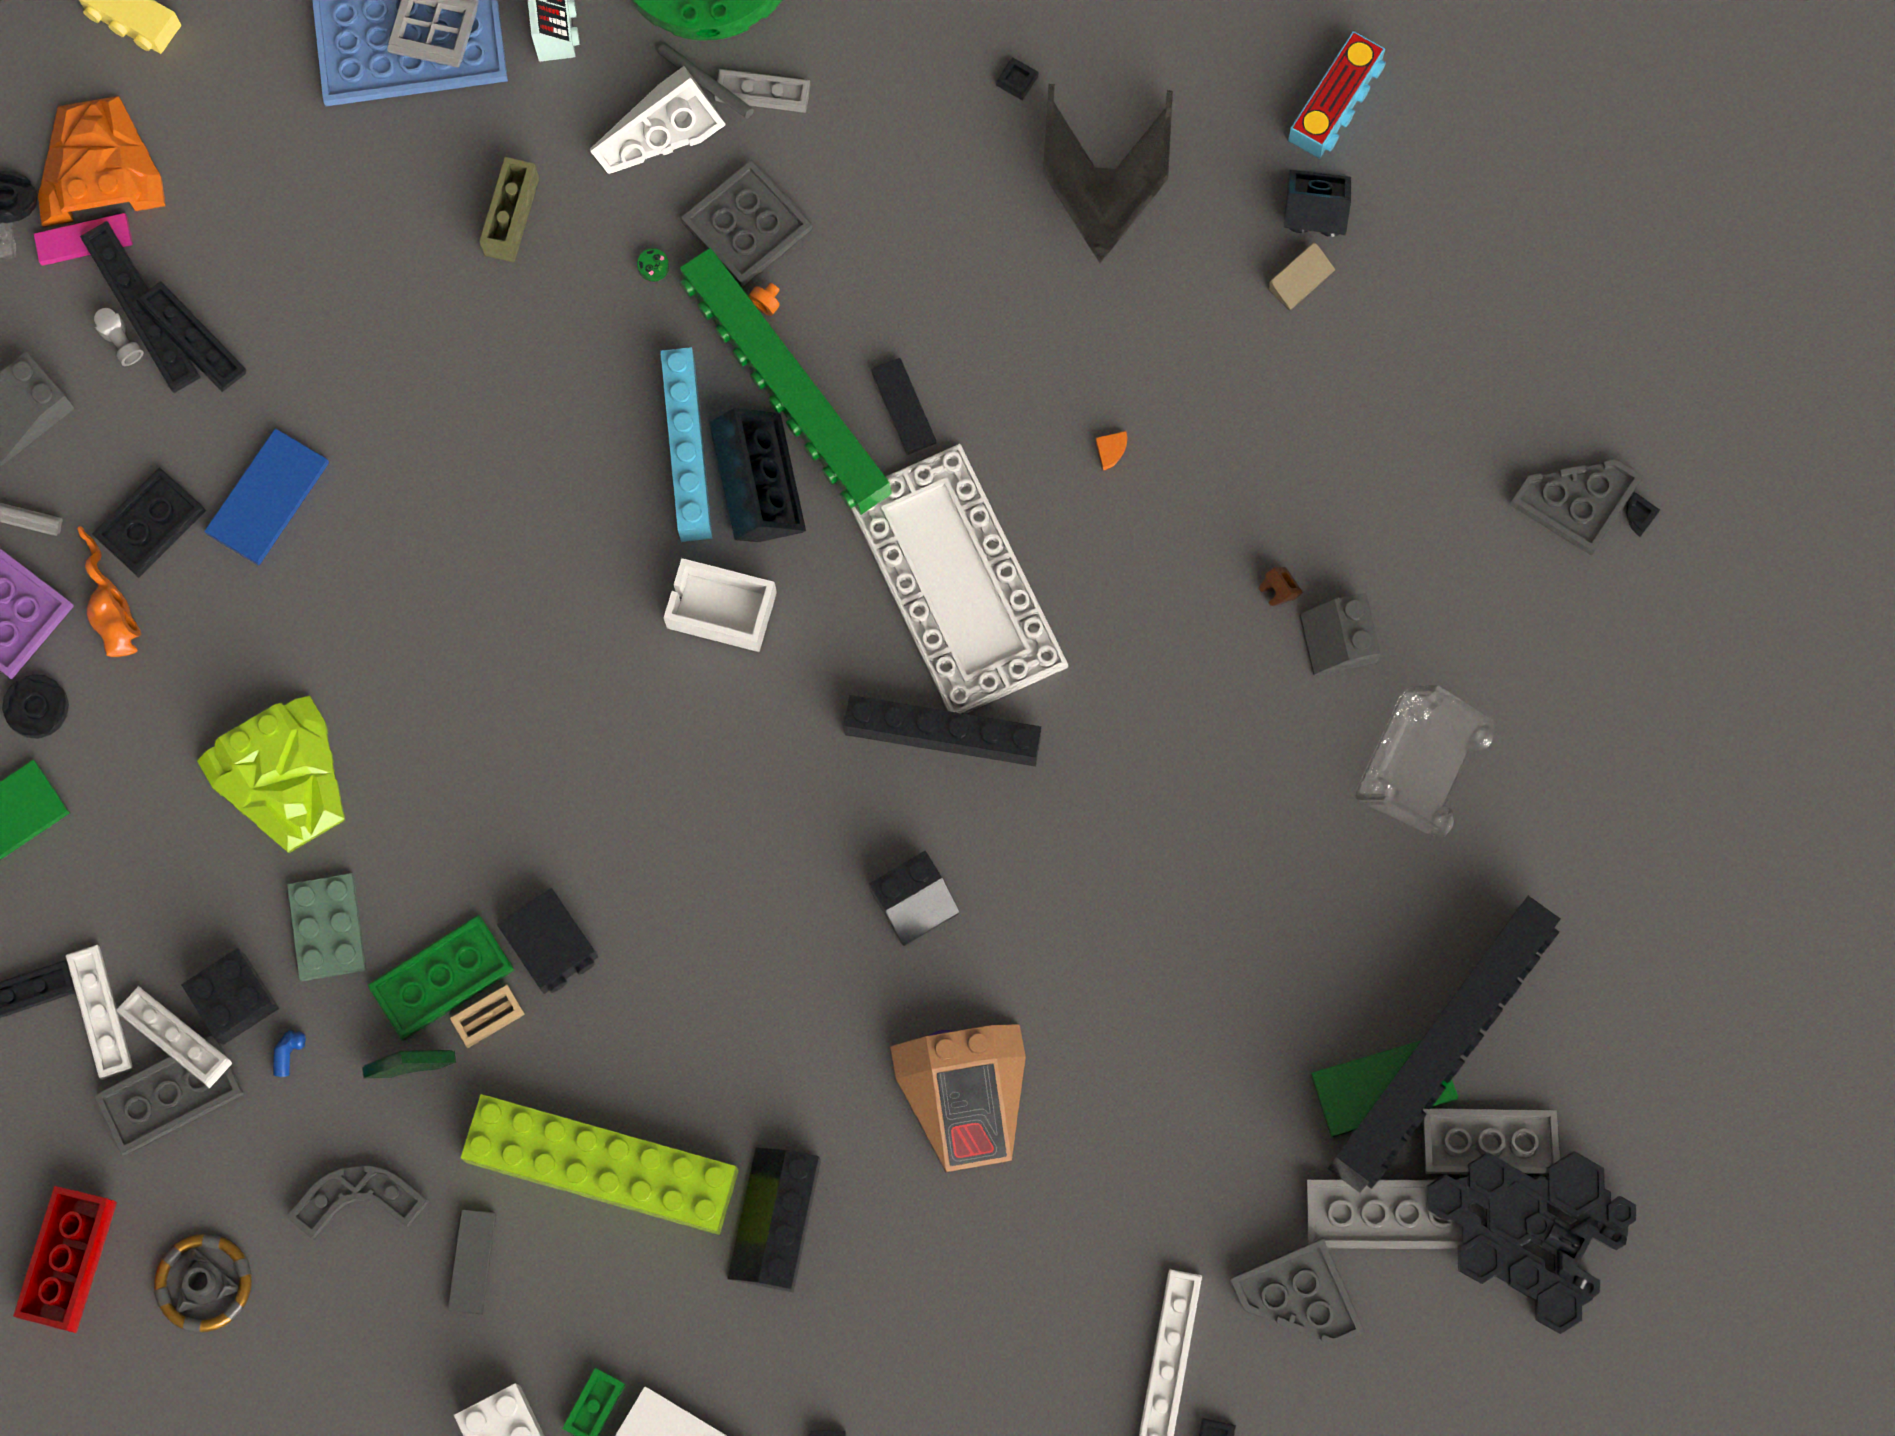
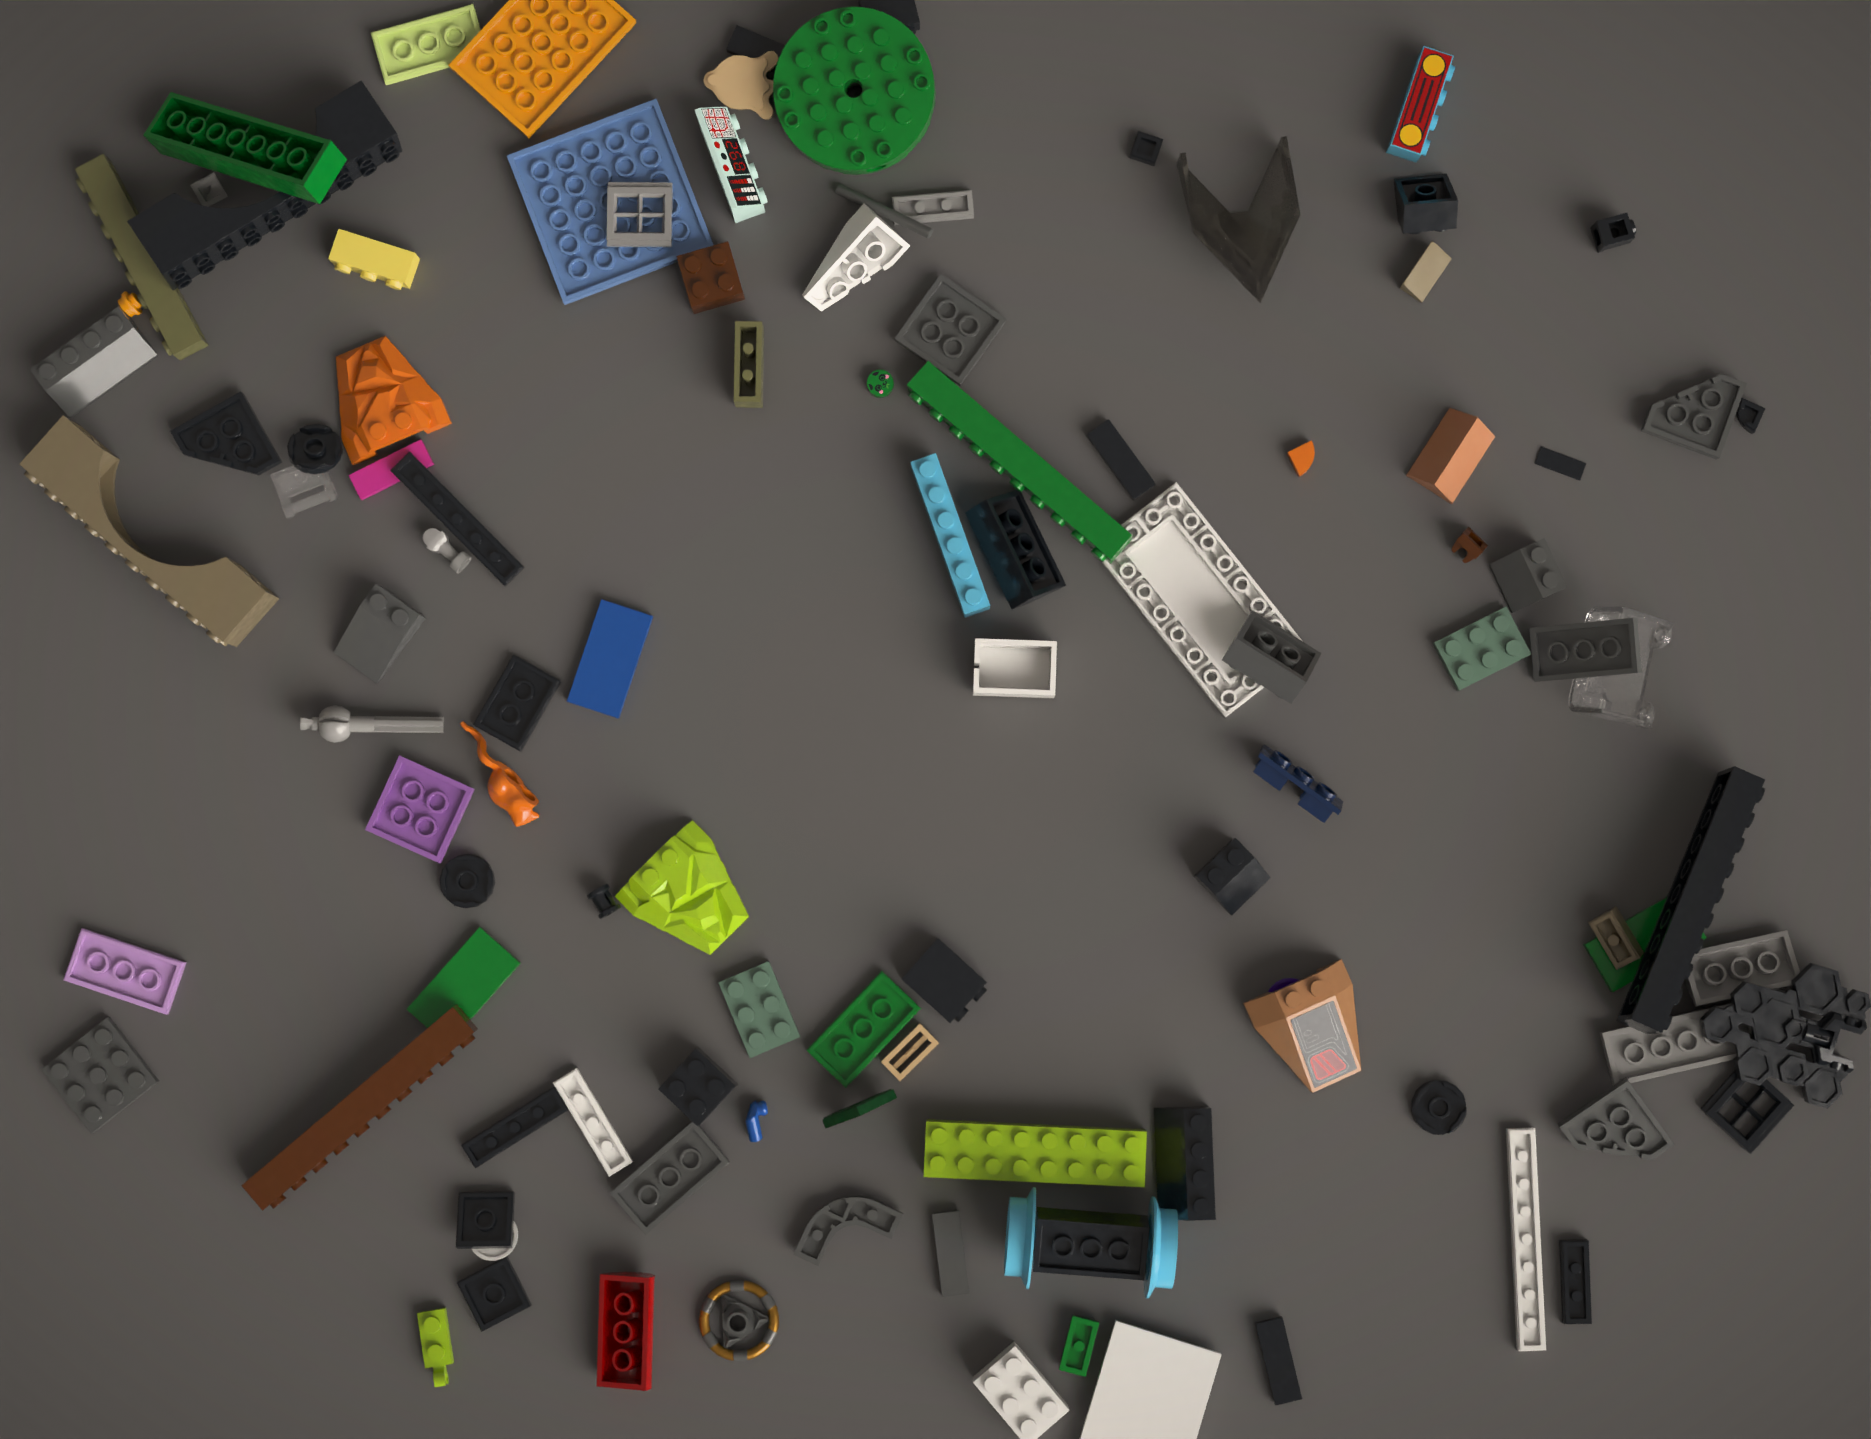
camera: 15 degrees left, 10 degrees up
white tile [116,986,232,1088] -> none
black tile [136,281,246,392] -> none
orange tile [748,283,780,316] -> none
black brick [844,695,1042,767] -> none
none -> black bush [587,884,621,919]
none -> reddish brown brick [676,241,745,314]
none -> black brick [1004,1187,1178,1298]
none -> dark grey slope [1222,610,1322,704]
none -> dark blue brick [1253,744,1343,823]
none -> nougat slope [1406,408,1495,504]
none -> black tile [1411,1080,1467,1135]
none -> sand green plate [1432,606,1531,691]
none -> dark grey plate [1529,618,1642,682]
none -> black sticker [1535,446,1586,481]
none -> dark tan slope [1588,906,1644,970]
none -> black brick [1590,213,1636,253]
none -> black piece [1700,1069,1794,1154]

